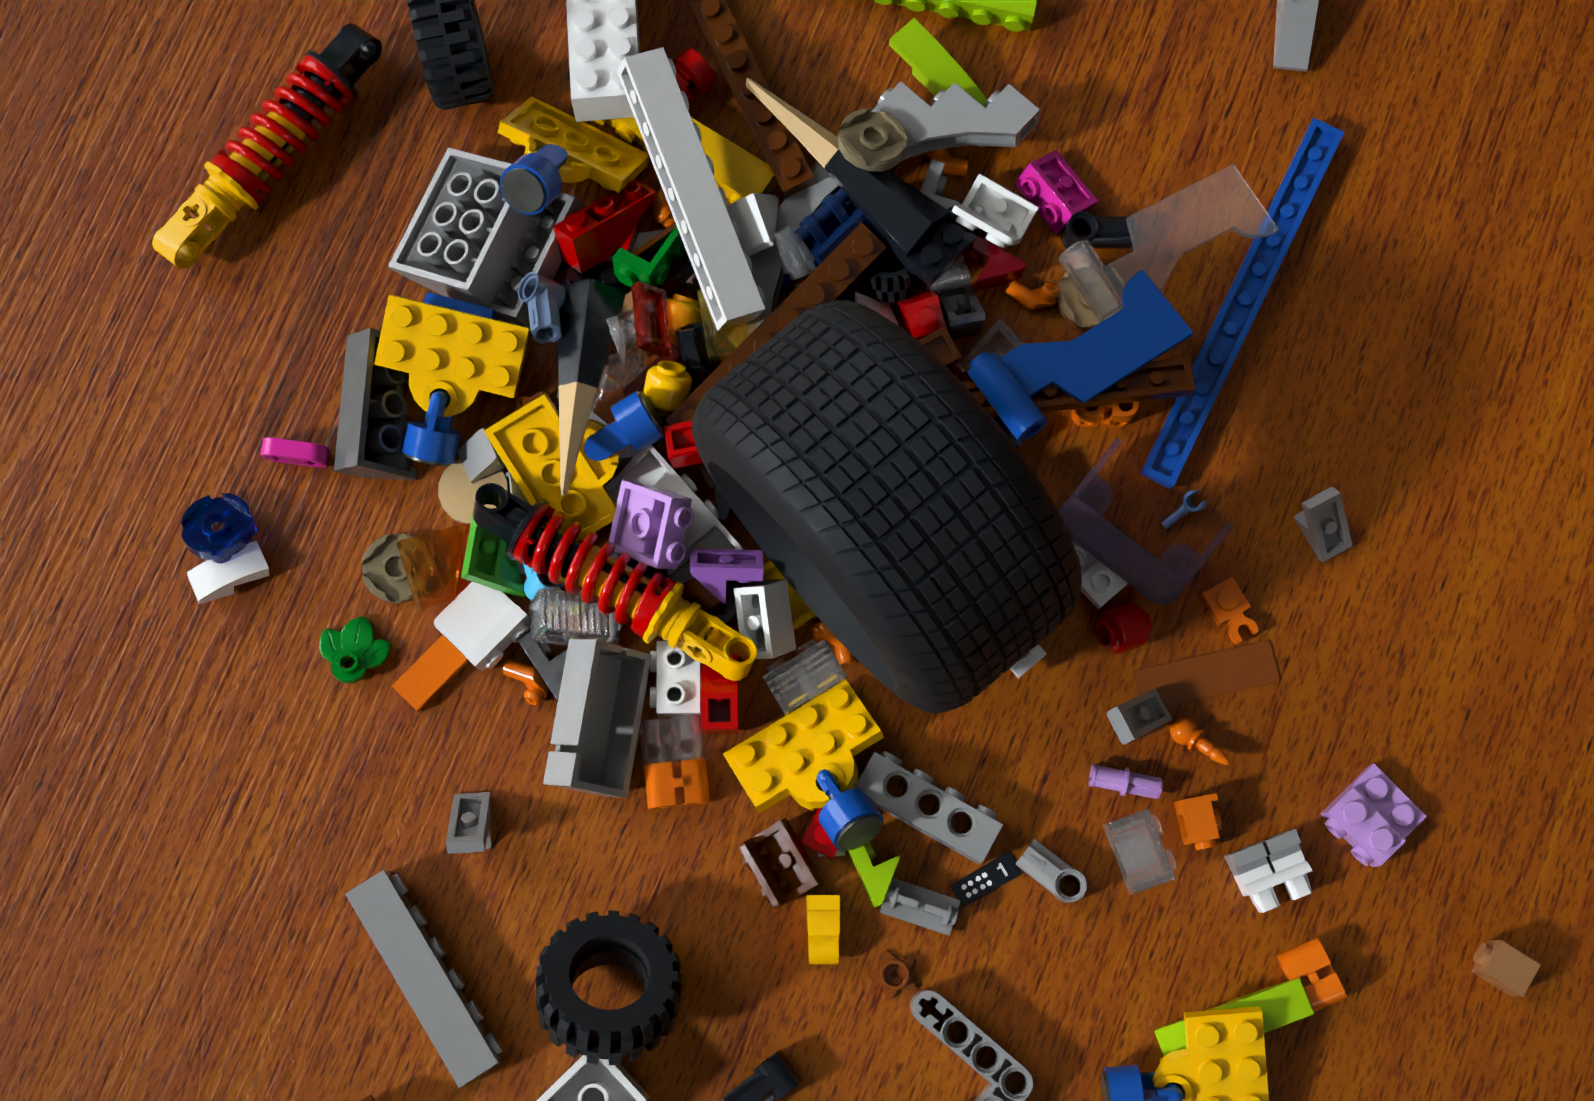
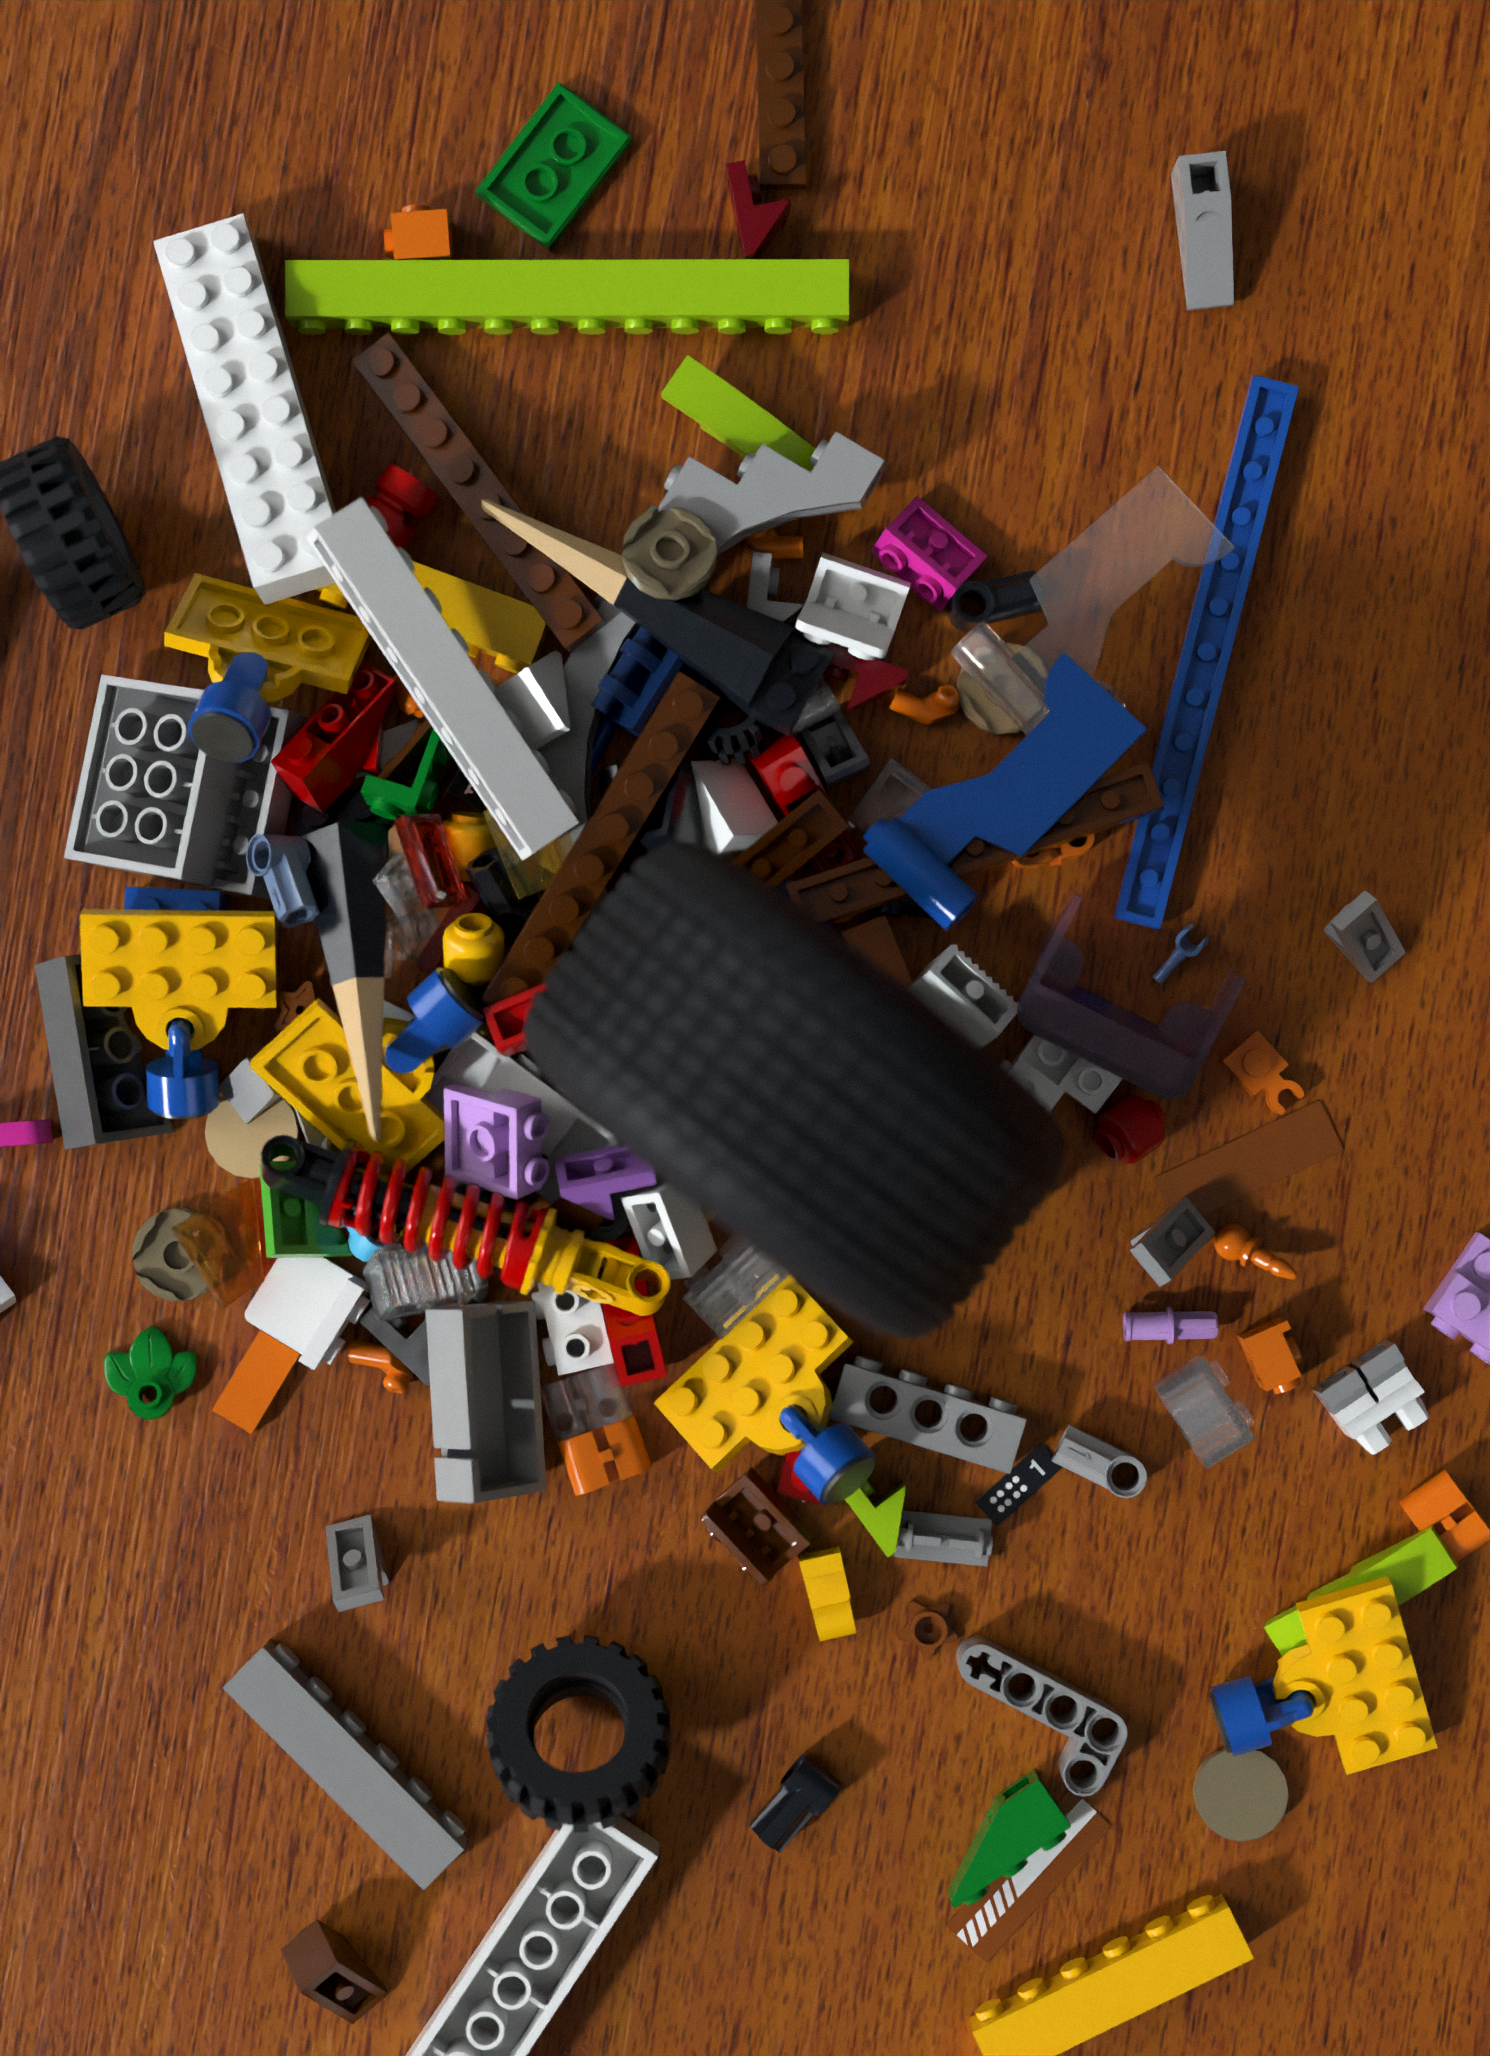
camera: 10 degrees left, 10 degrees up
clear cone [773,224,816,280] -> none

